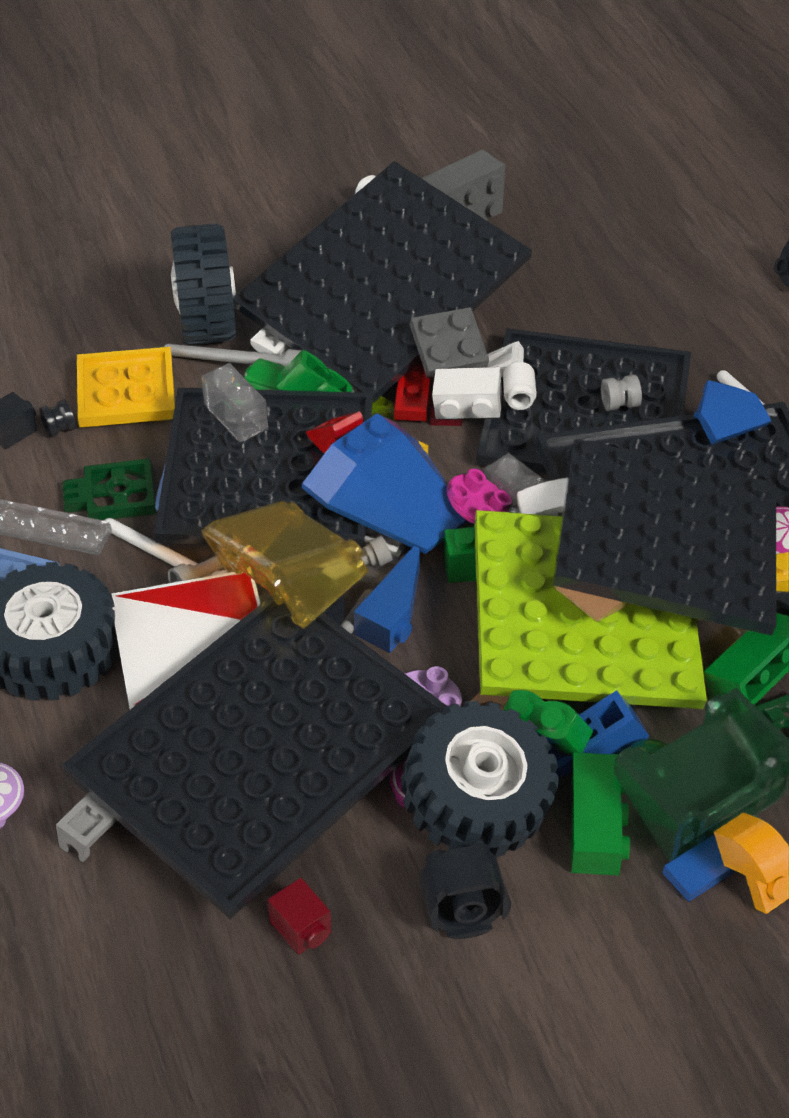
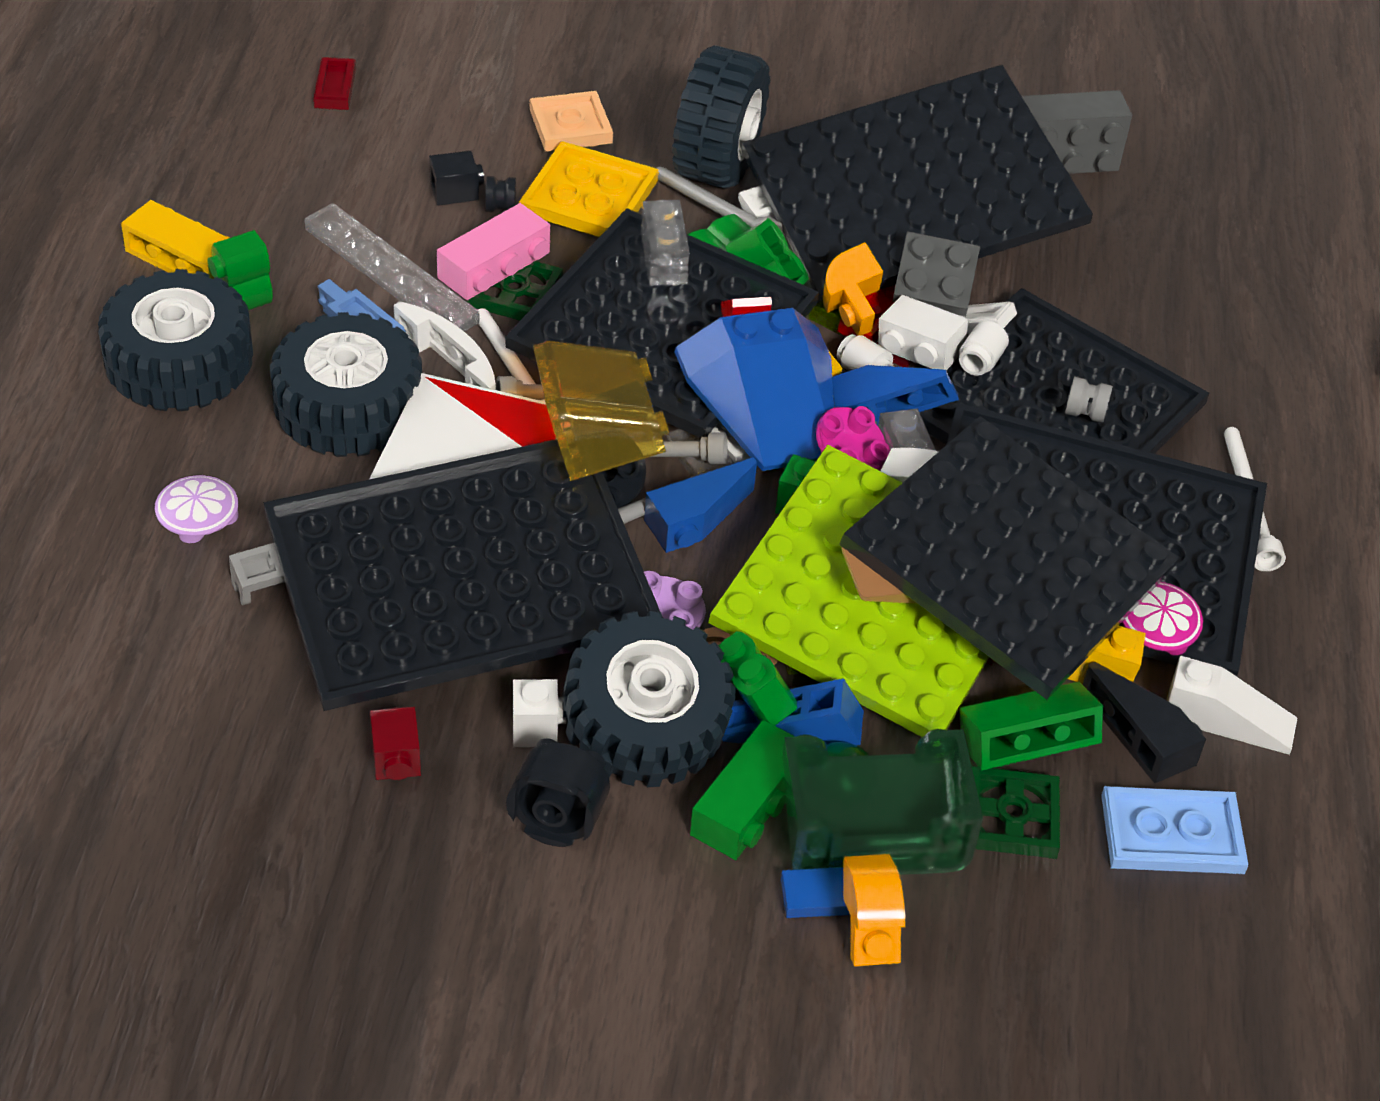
camera: 25 degrees right, 0 degrees up
blue slope [693,380,771,445] -> none
none -> white slope [394,302,496,390]
none -> bright pink brick [437,203,550,300]
none -> white brick [513,680,567,747]
none -> light nougat plate [530,91,613,152]
none -> light orange brick [823,242,883,336]
none -> blue slope [832,365,959,425]
none -> white brick [837,334,894,371]

